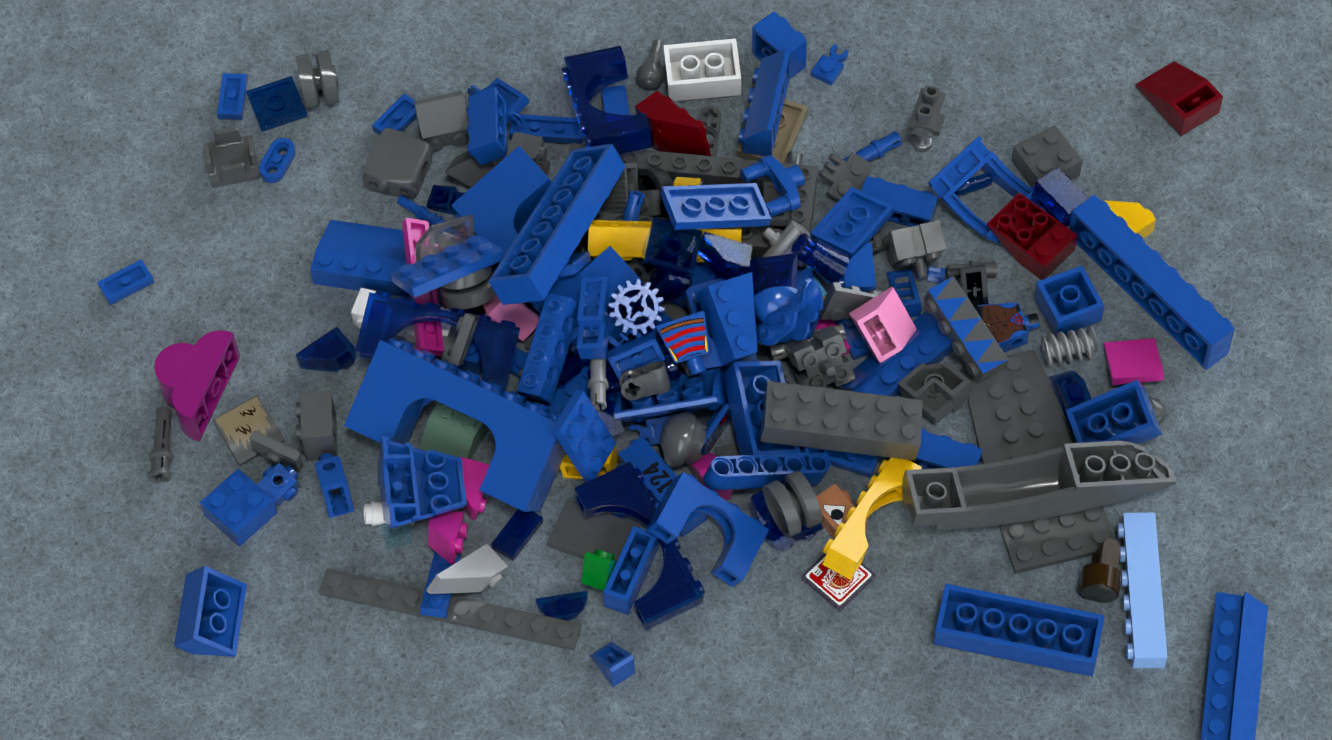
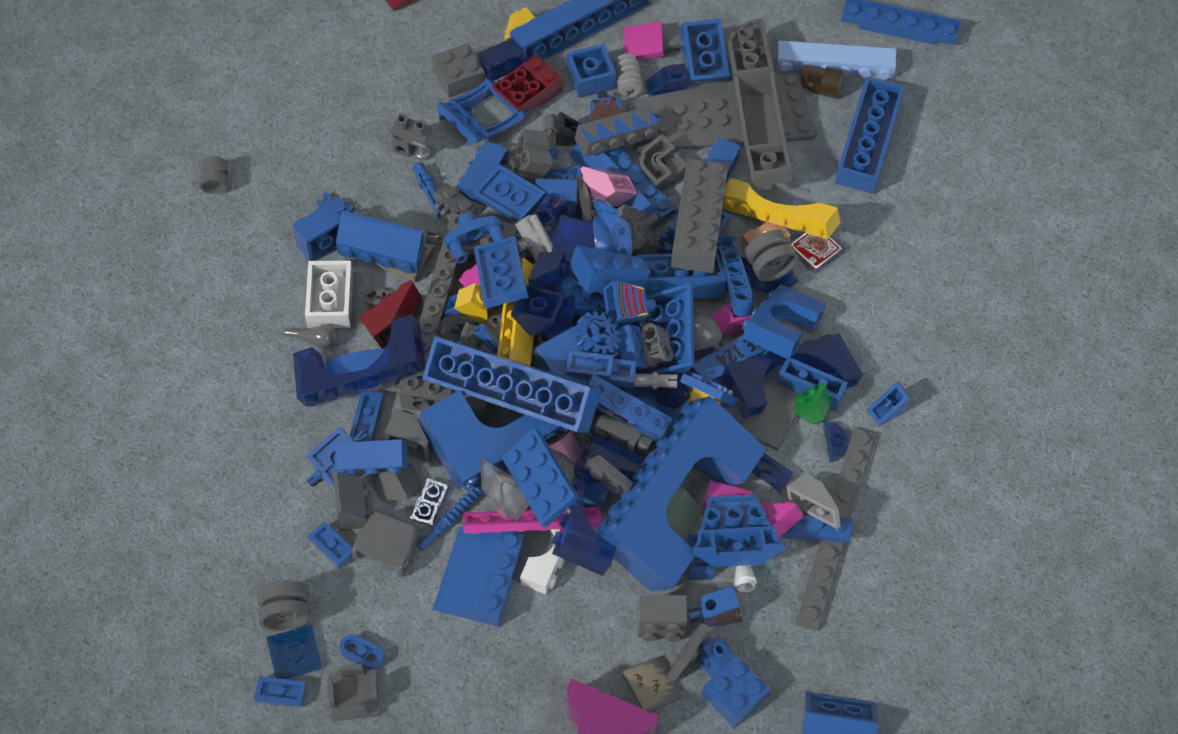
camera: 90 degrees left, 0 degrees up
clear blue slope [296,327,357,372] -> none

